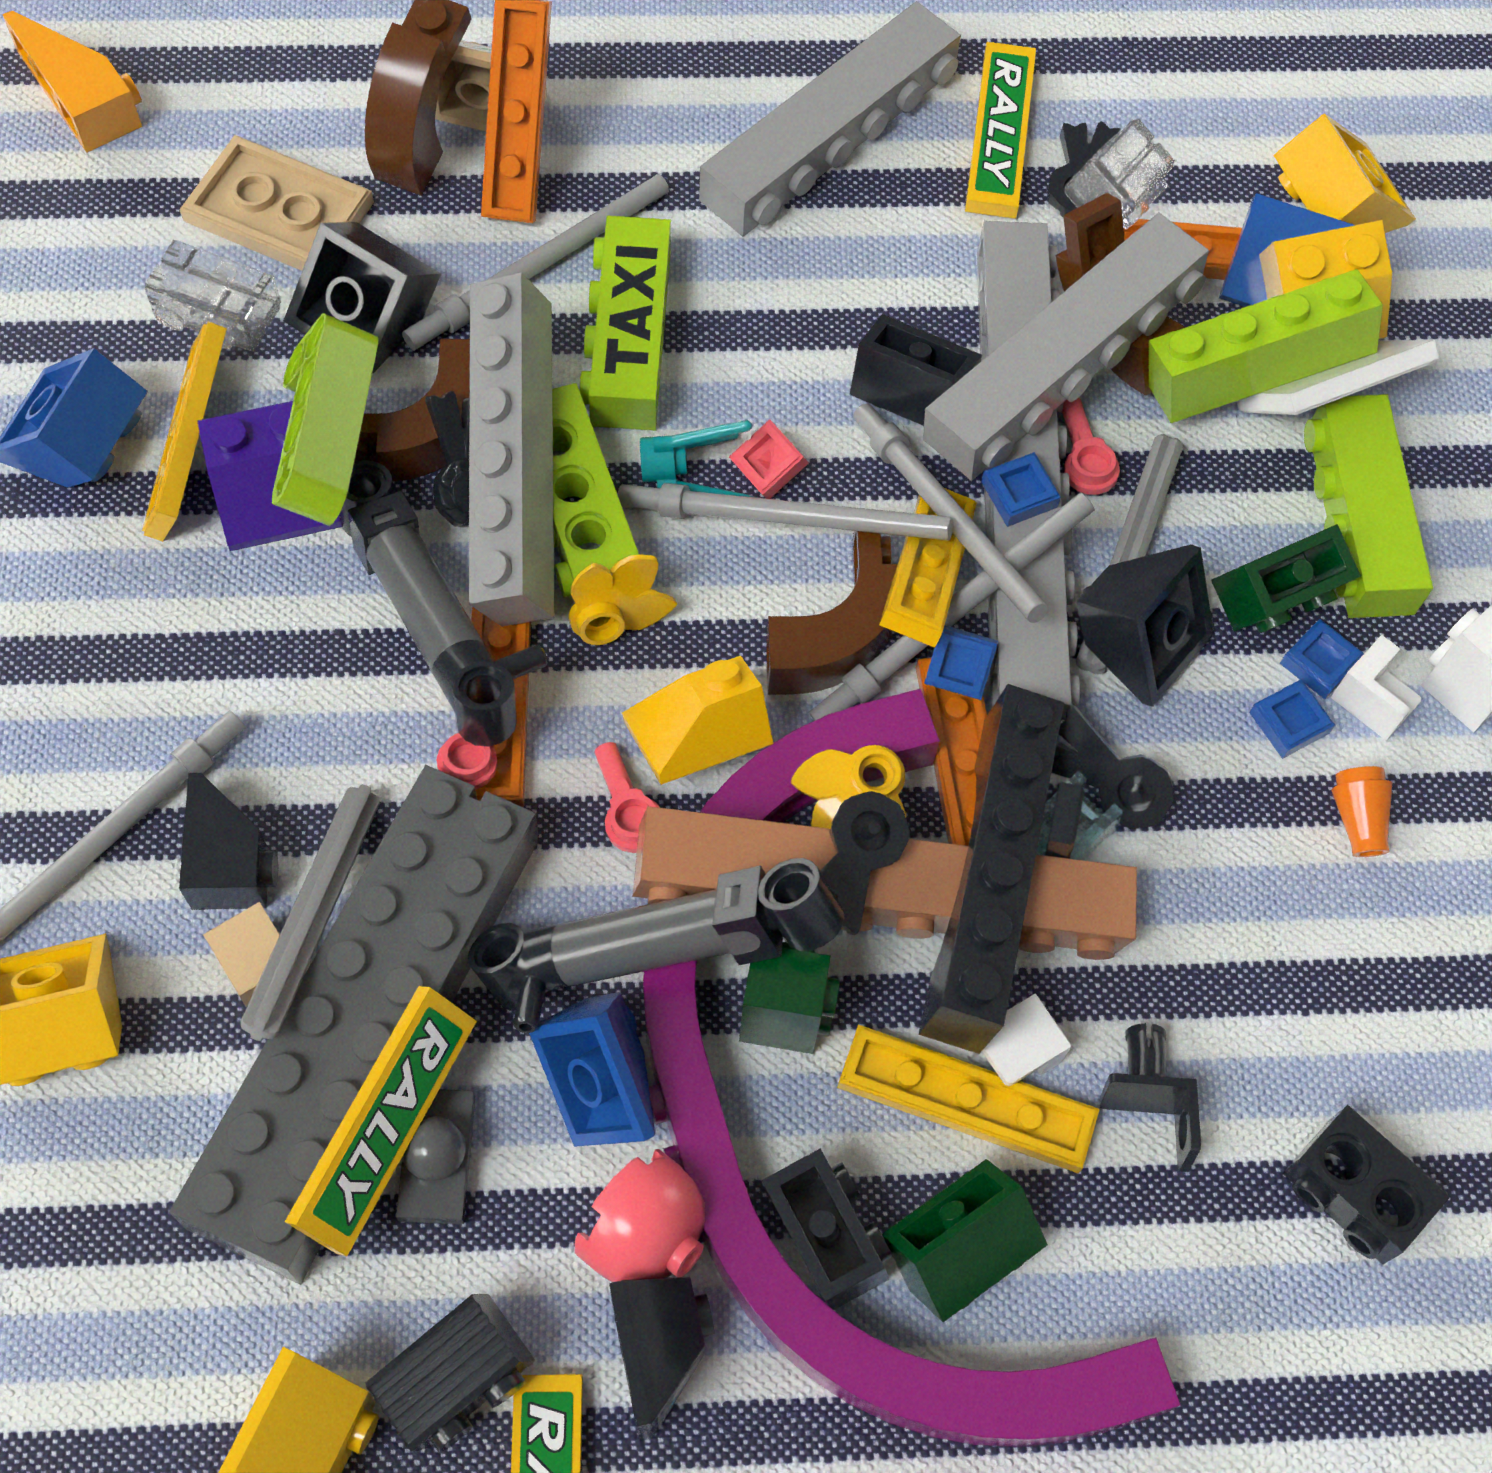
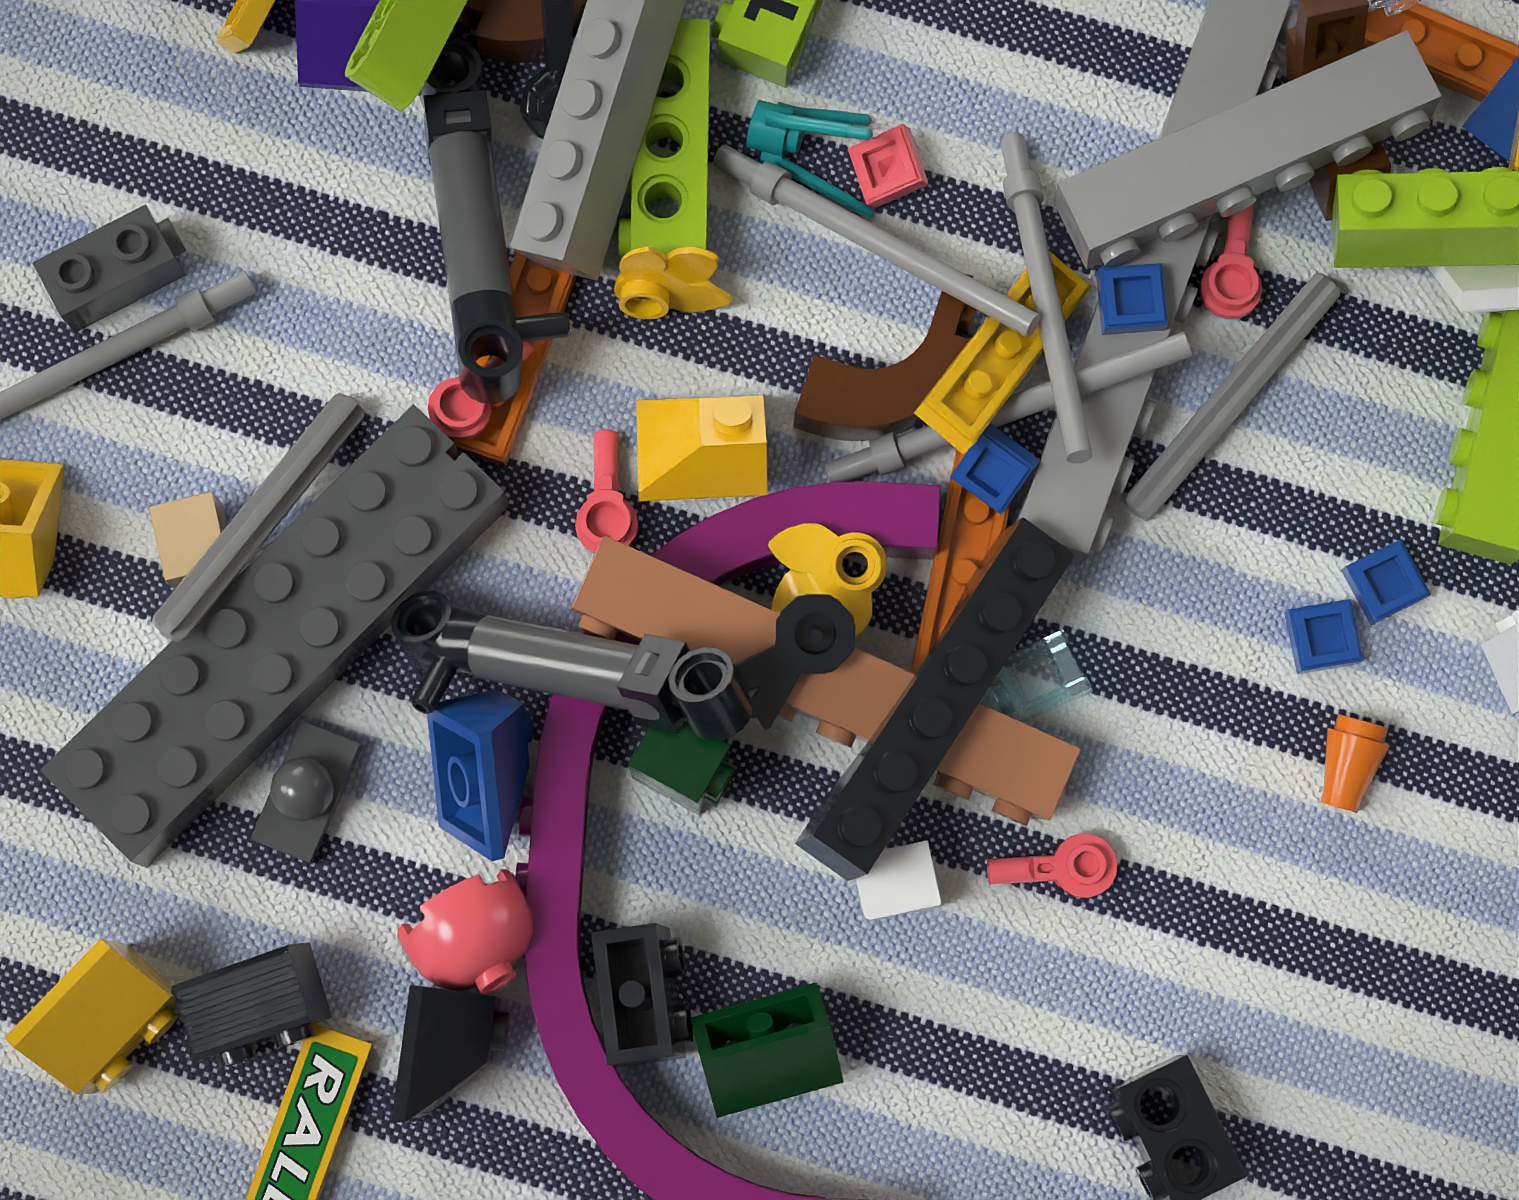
camera: 20 degrees right, 15 degrees up
black slope [179,773,279,910] -> none
tile [285,986,477,1257] -> none
yellow tile [837,1024,1100,1174] -> none
black brick [849,314,982,426] -> none
black tile [1045,782,1085,859] -> none
black piece [1051,705,1174,829] -> none
black slope [1076,544,1214,707] -> none
black bracket [1100,1023,1201,1172] -> none
dark green brick [1211,524,1361,633] -> none
white panel [1330,635,1421,741] -> none
none -> dark grey brick [32,204,186,333]
none -> coral plate [987,833,1117,898]

